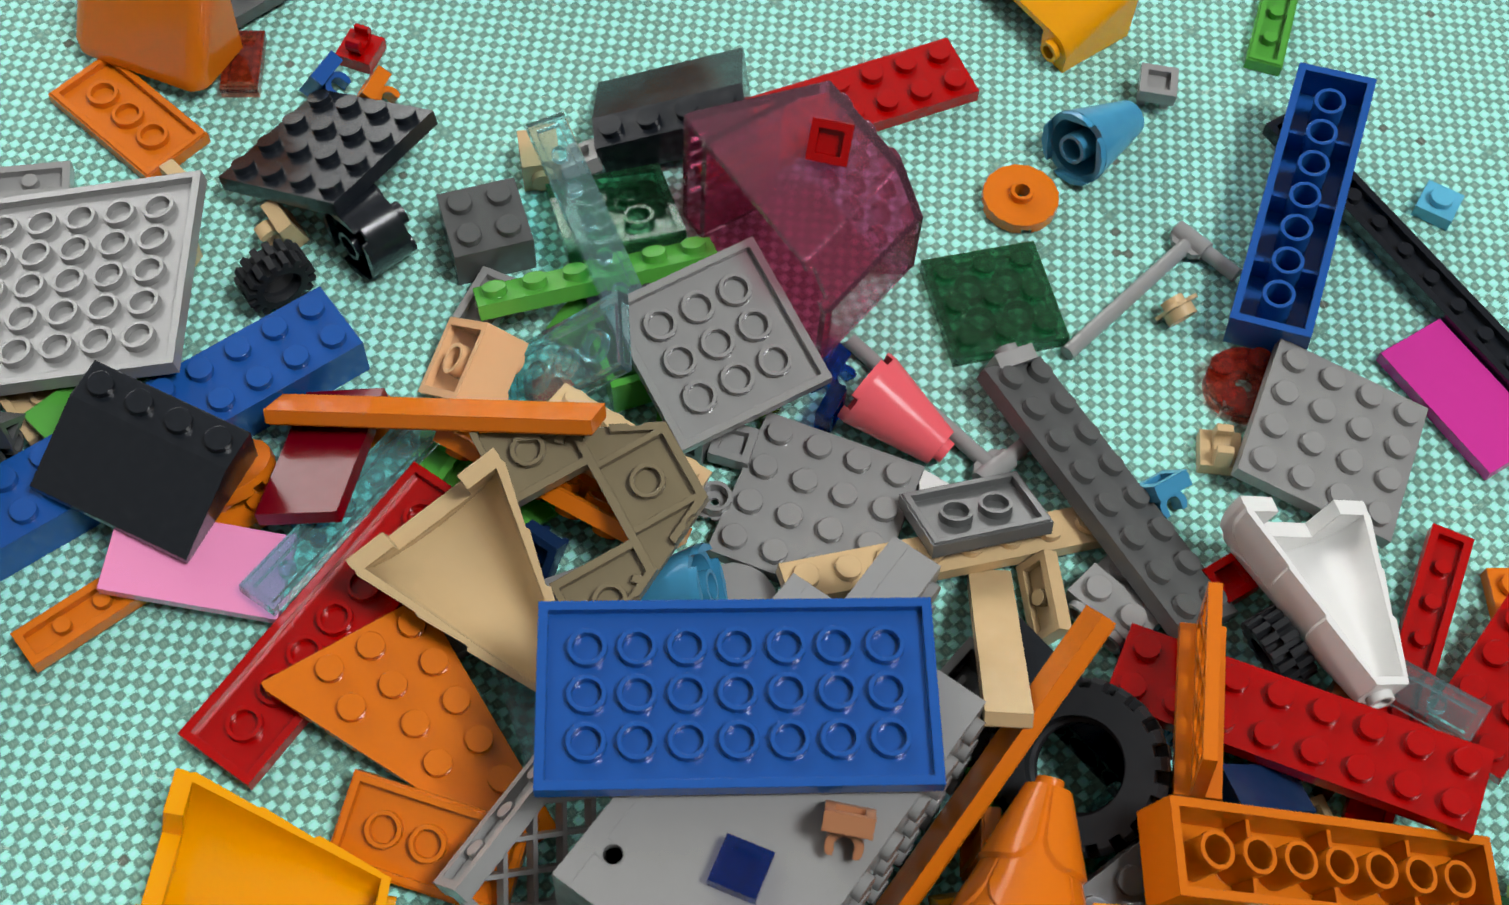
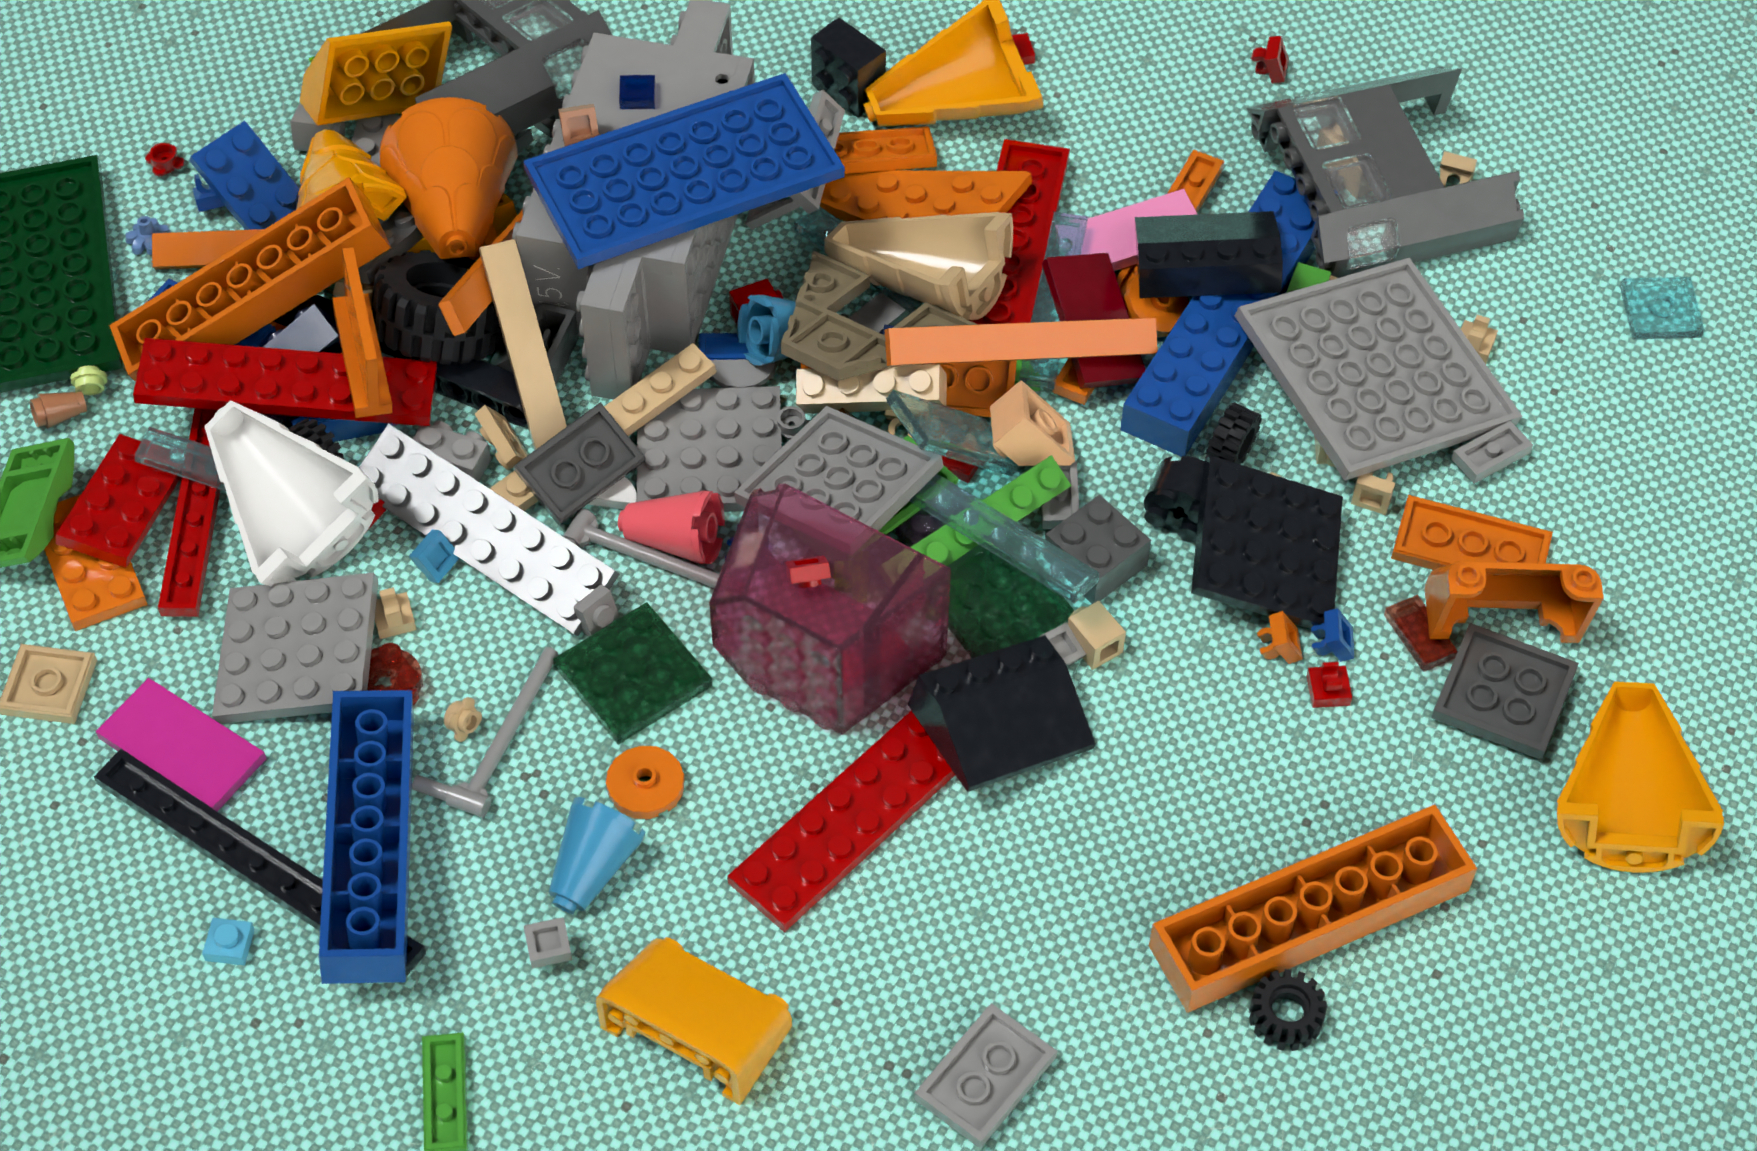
camera: 160 degrees right, 5 degrees down
clear blue tile [814,381,847,433] -> none

